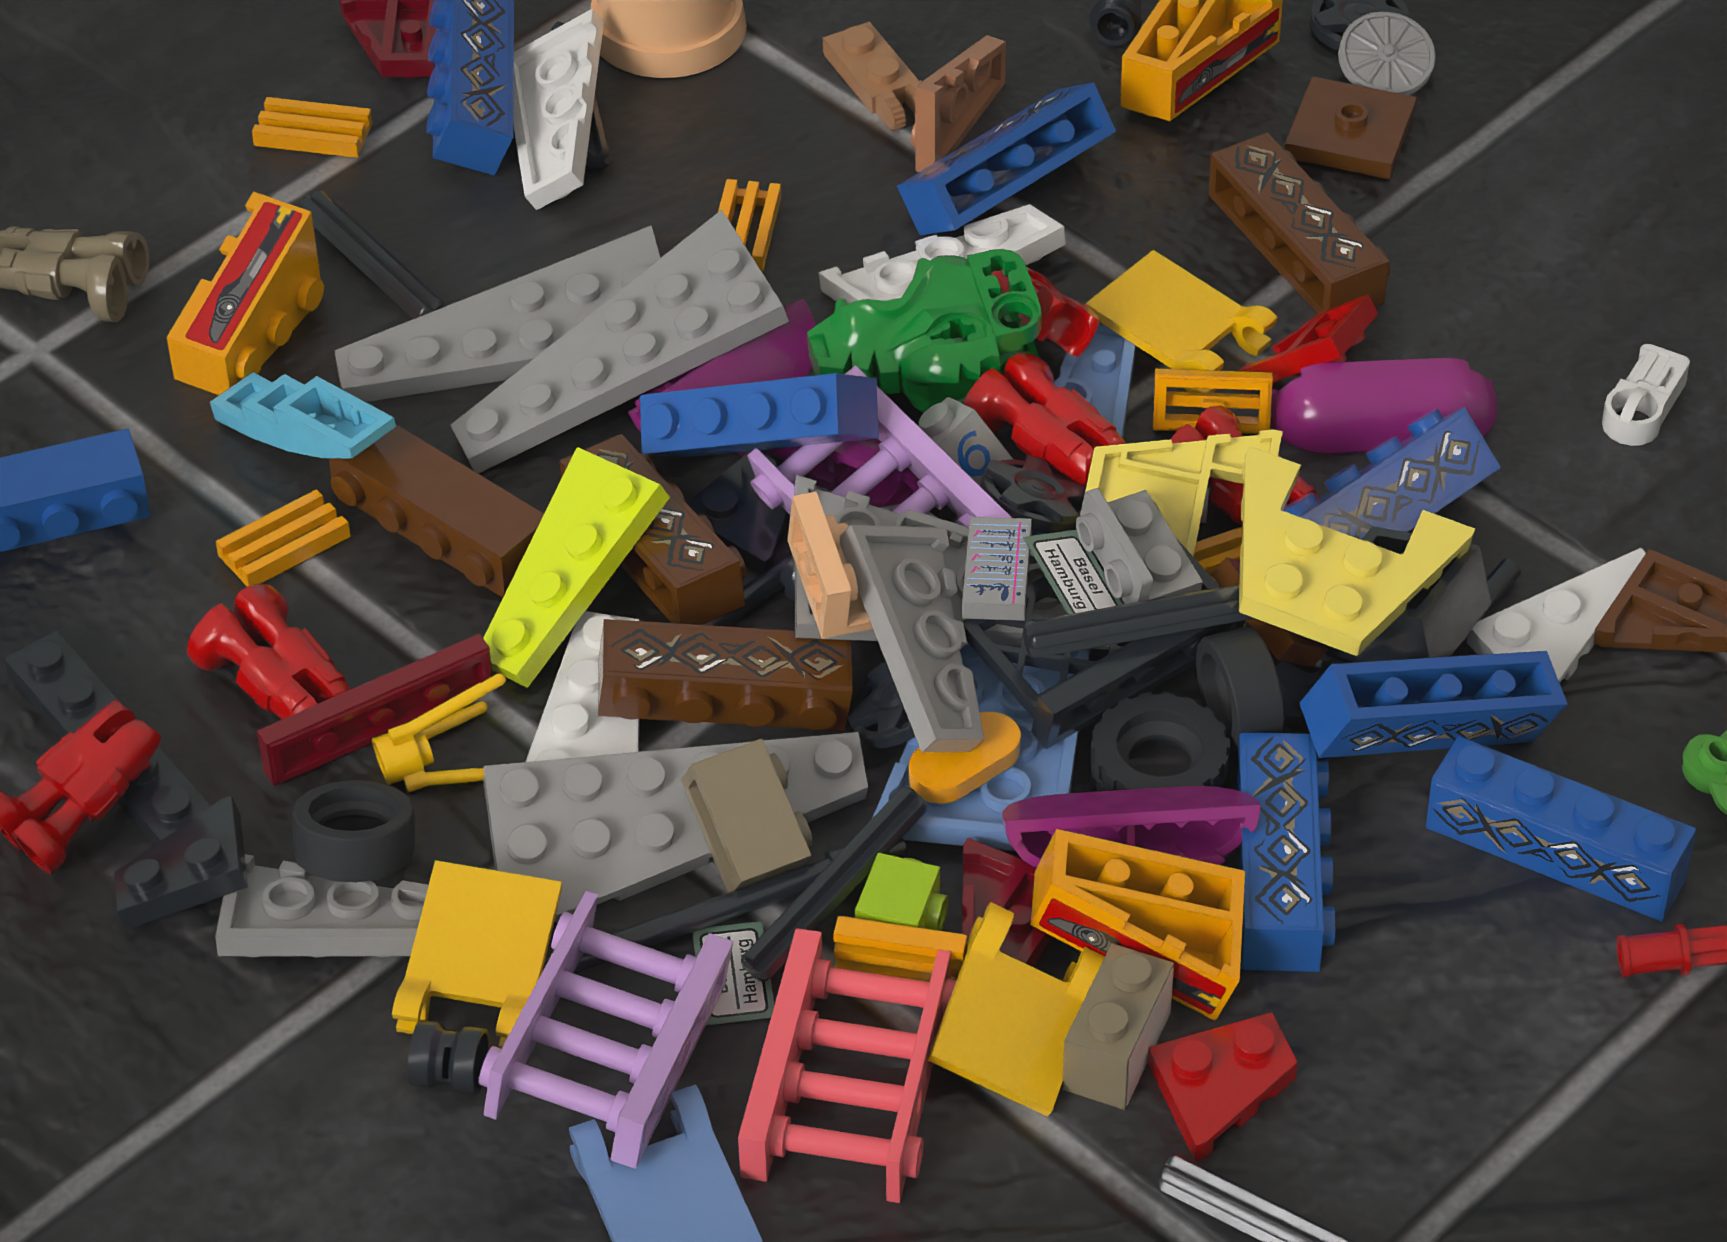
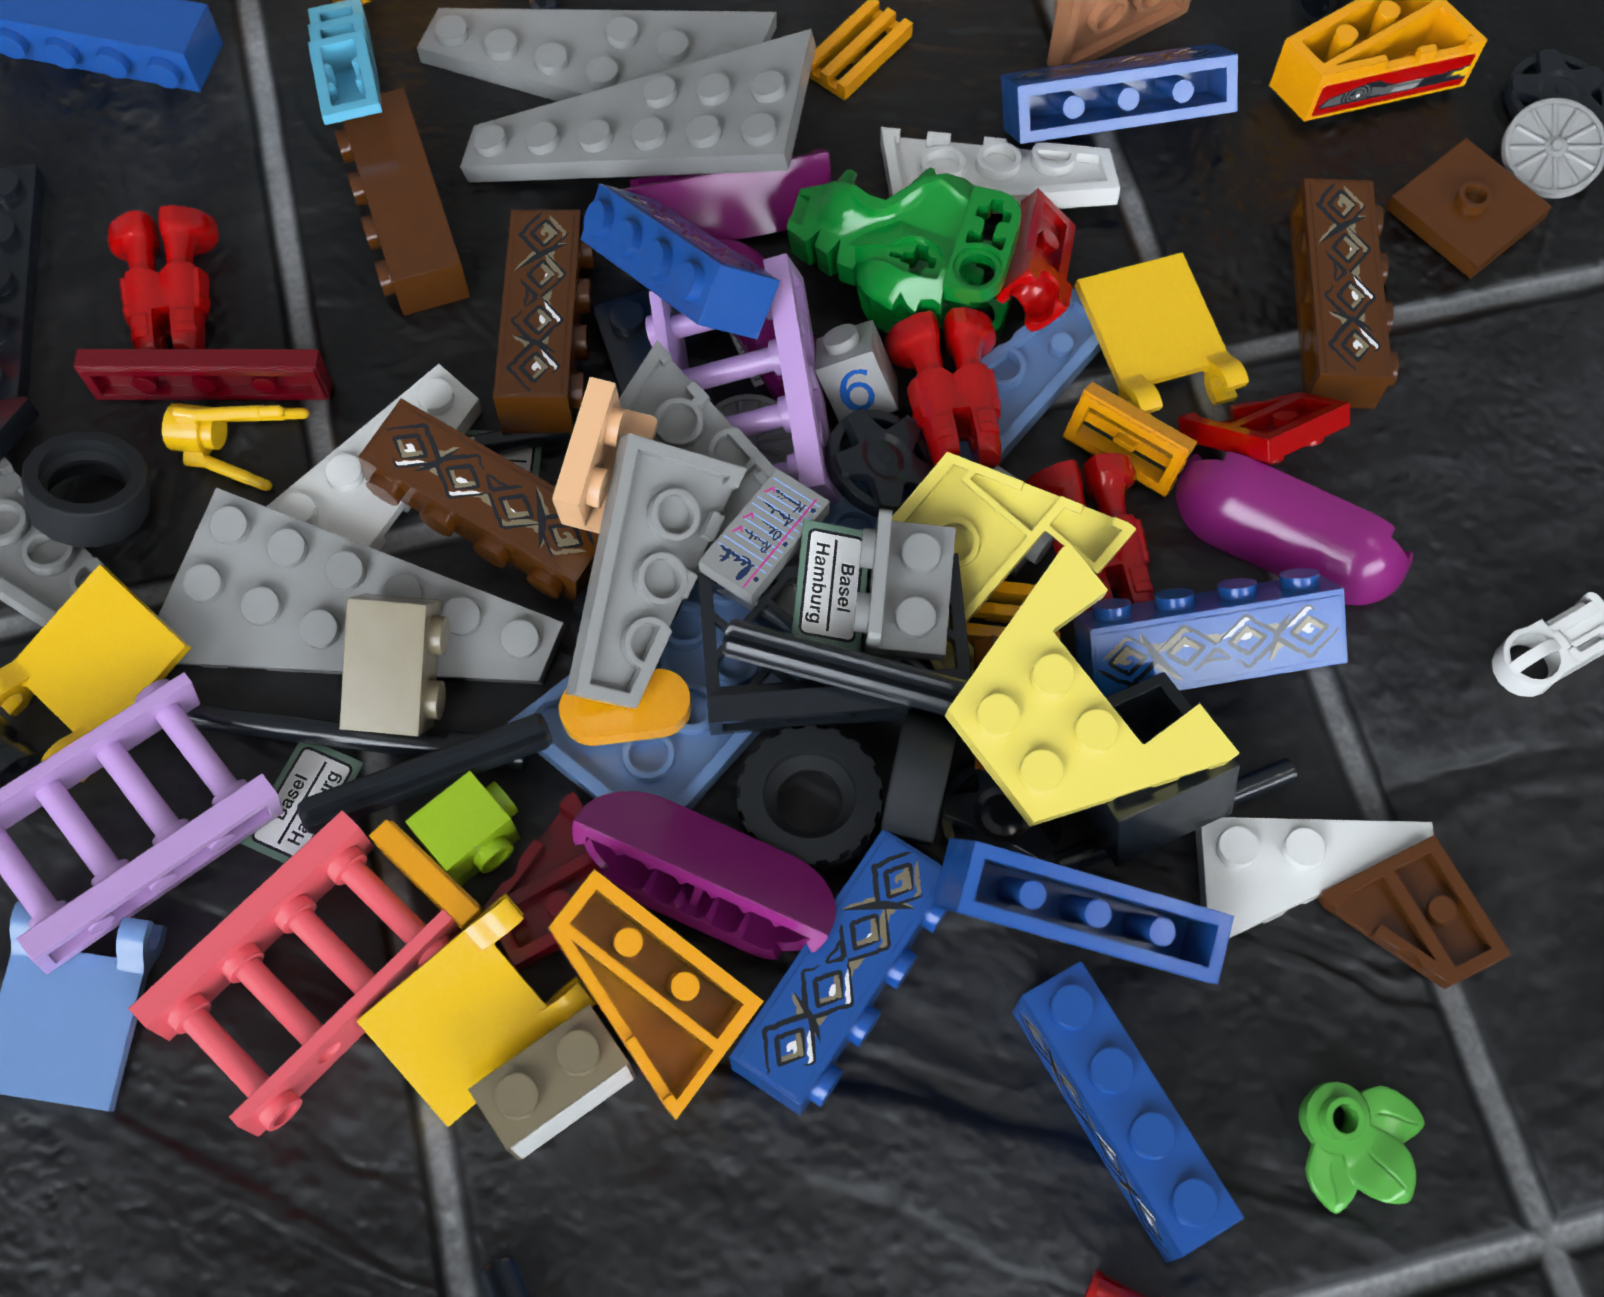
camera: 30 degrees right, 20 degrees up
light orange tile [216,489,351,587] -> none
neon yellow wing [483,447,670,688] -> none
red wing [1148,1012,1298,1161] -> none

